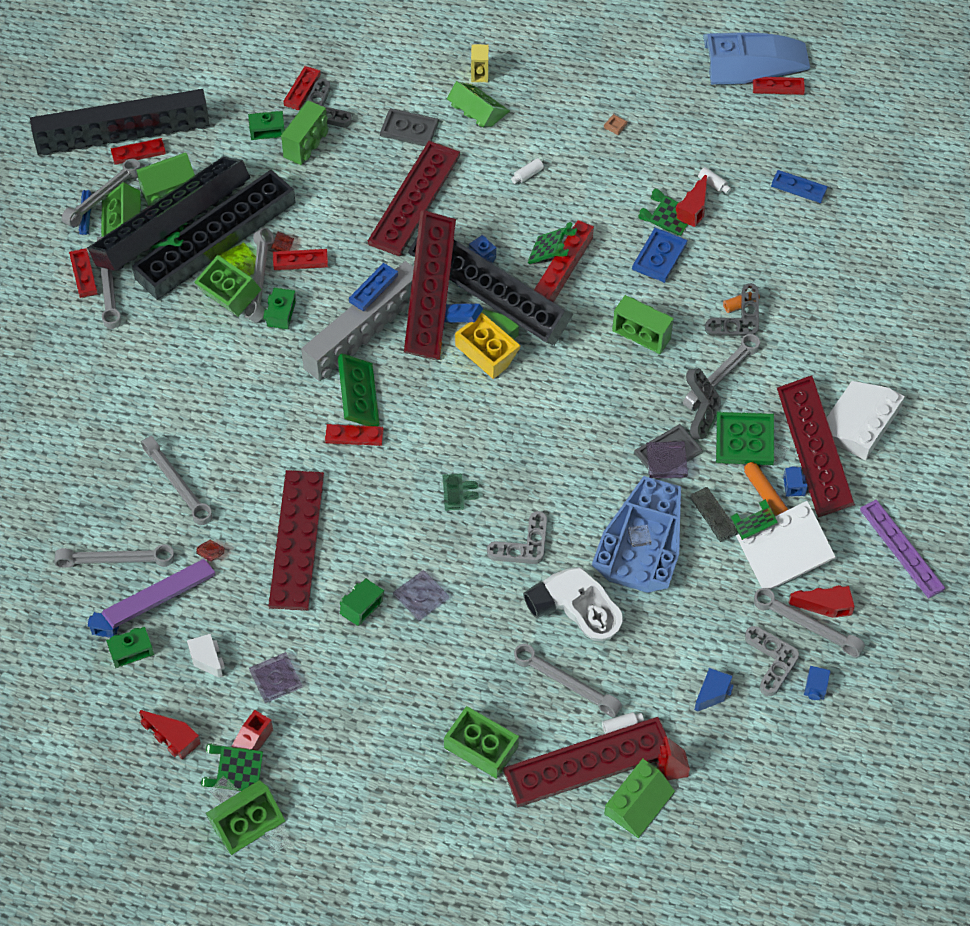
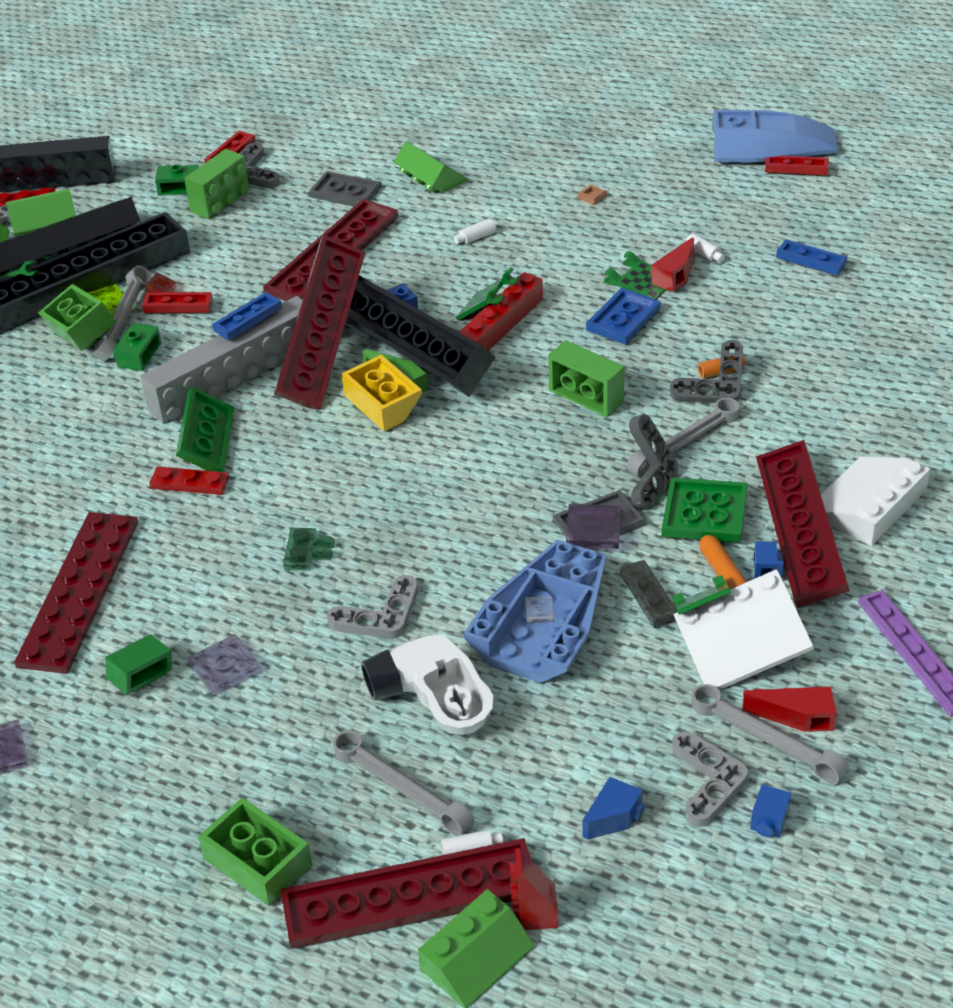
camera: 10 degrees right, 15 degrees down
blue plate [444,304,483,323] -> none
light yellow brick [471,44,489,82] -> none

